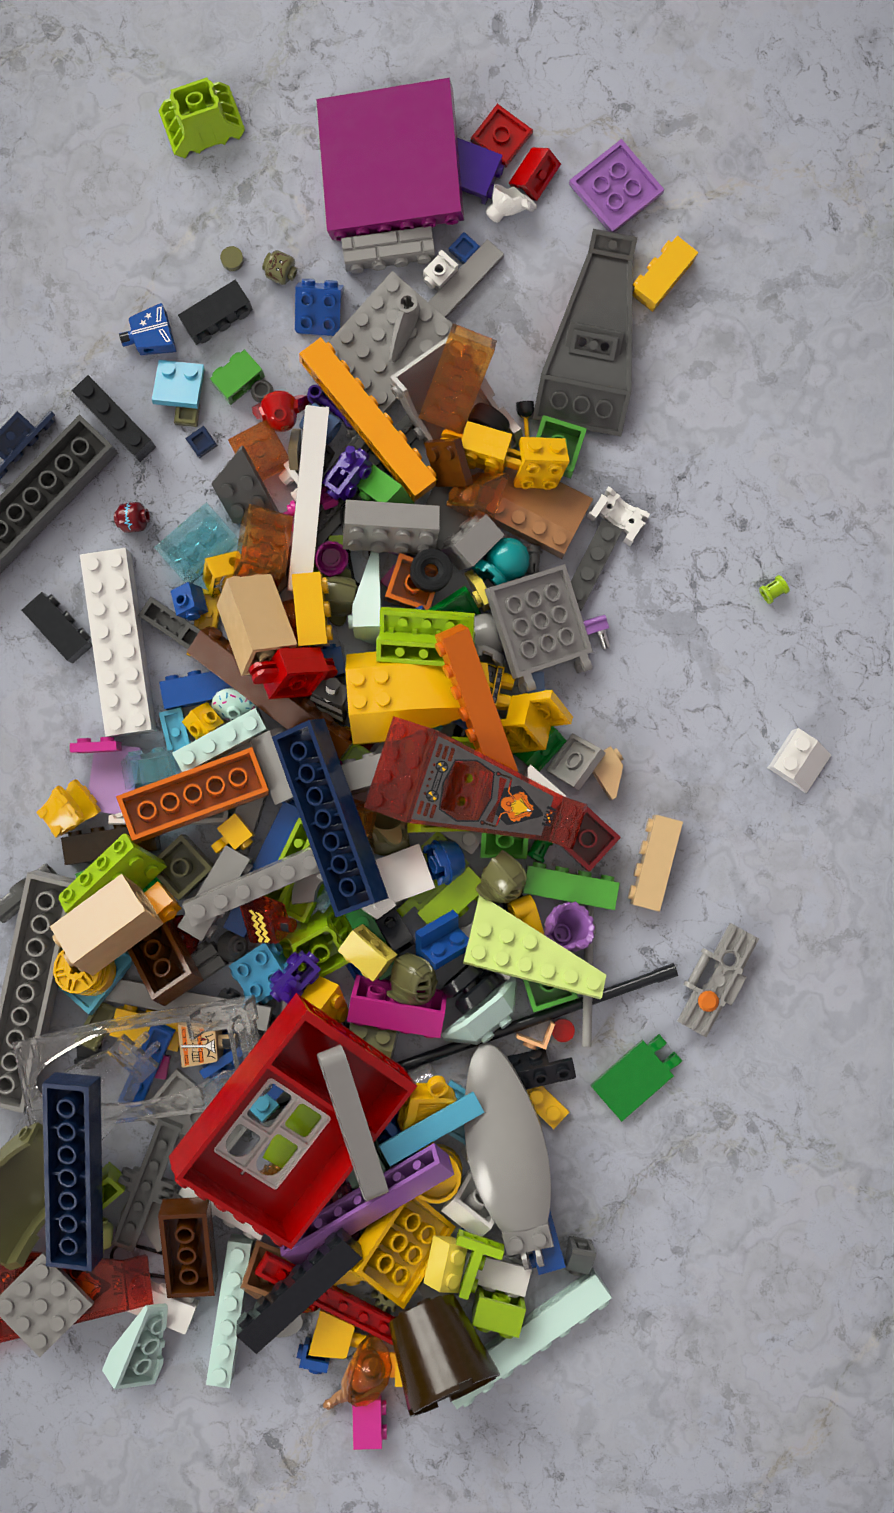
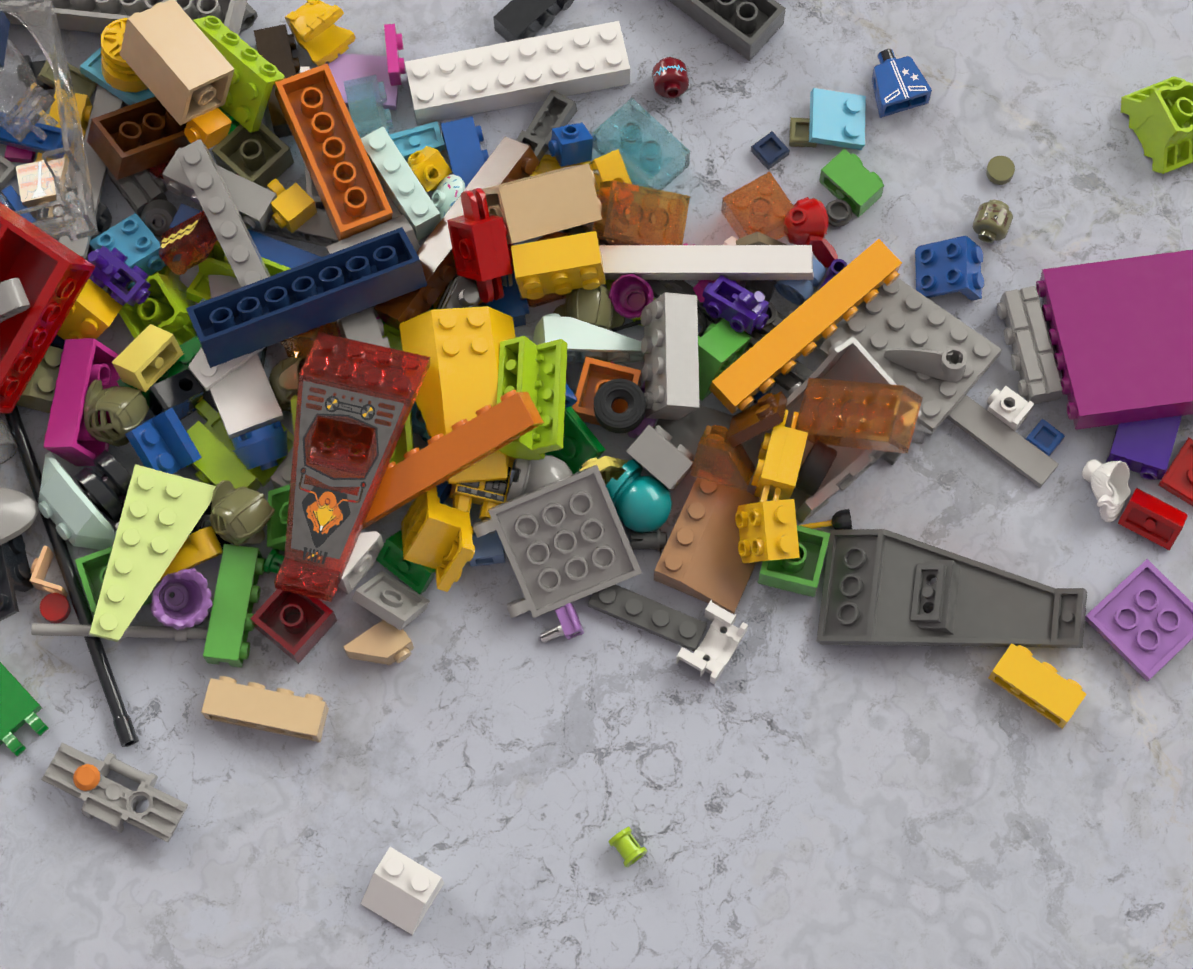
camera: 90 degrees right, 15 degrees down
black brick [71,375,156,462] -> none
black brick [178,279,253,345] -> none
dark grey wing [211,446,284,526] -> none

